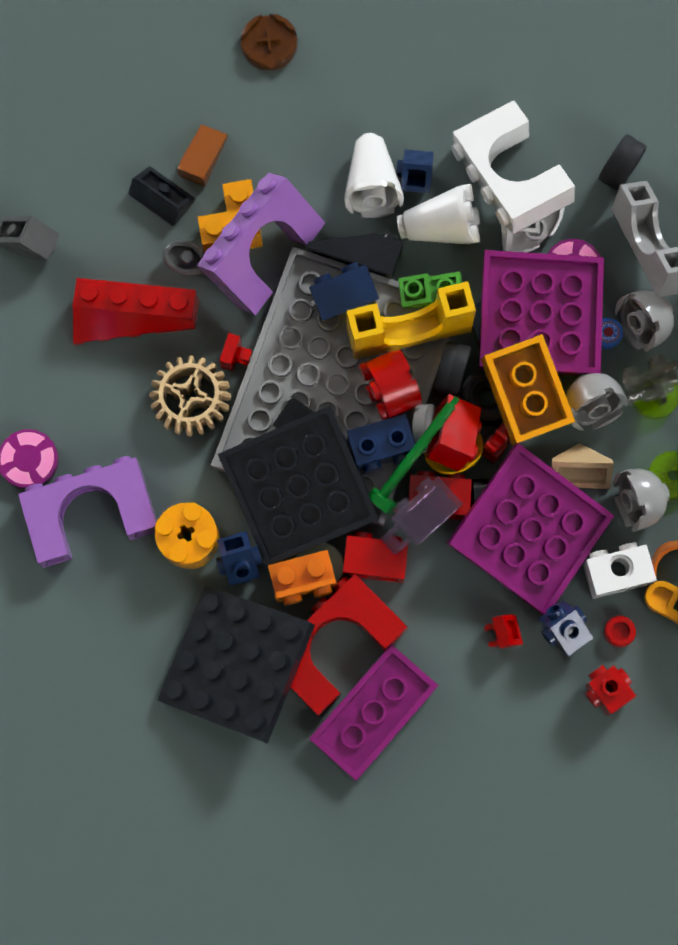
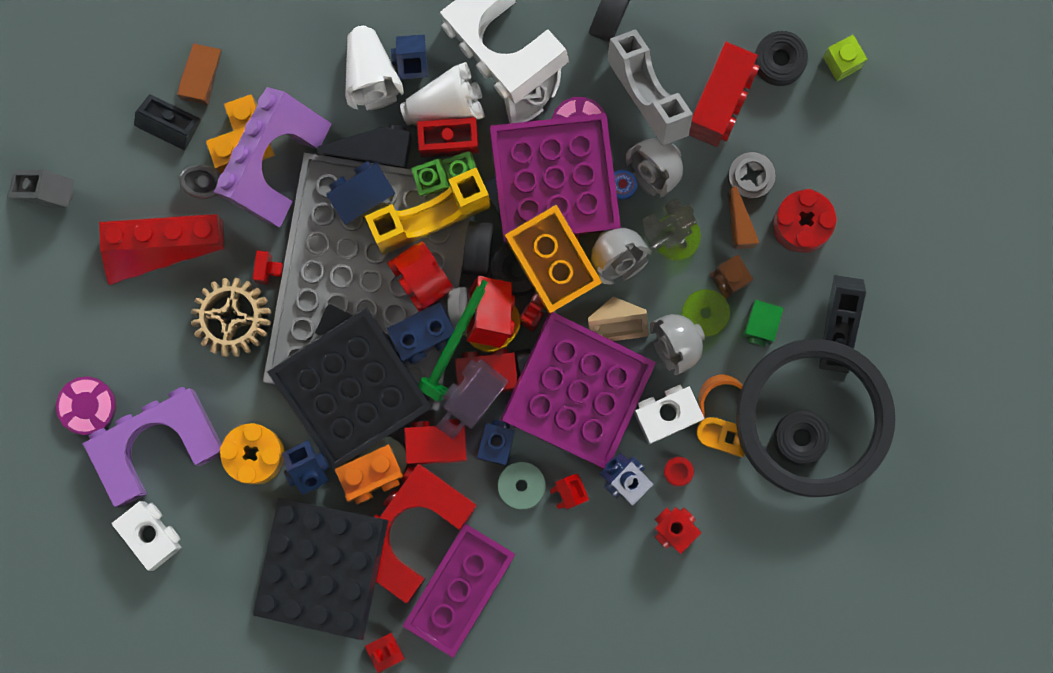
camera: 10 degrees left, 5 degrees up
none -> white brick [112,501,182,571]
none -> red tile [364,632,405,673]
none -> red brick [417,117,479,158]
none -> dark blue brick [477,420,515,466]
none -> sand green piece [498,462,545,510]

